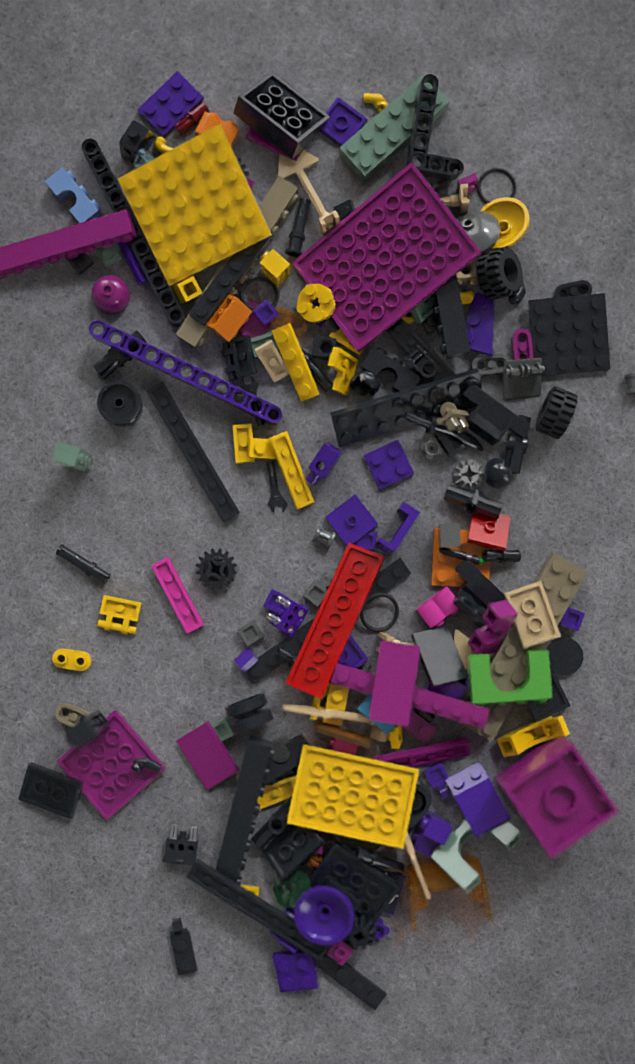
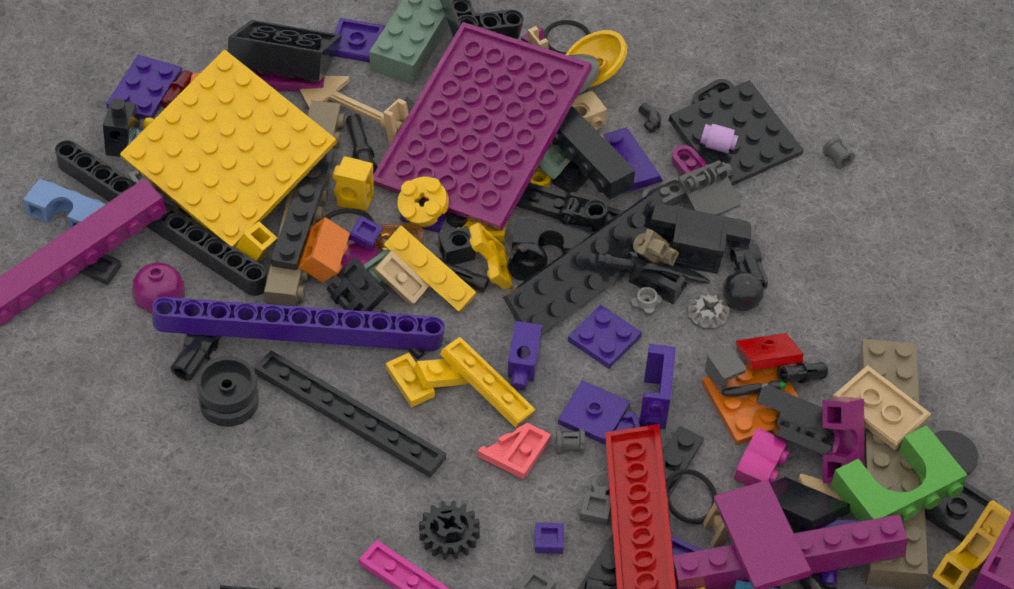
camera: 20 degrees left, 35 degrees down
sand green arch [52,441,93,473] -> none
sand green plate [96,243,131,268] -> none
dark purple axle [117,241,147,285] -> none
black piece [266,461,287,512] -> none
dark purple piece [266,596,309,638] -> none
yellow arm [363,93,388,112] -> none
black piece [443,484,504,519] -> none
black tyre [476,247,523,300] -> none
black tyre [536,386,578,439] -> none
dark purple plate [559,607,585,631] -> none
none -> coral wing [478,423,551,480]
none -> lavender brick [700,123,738,153]

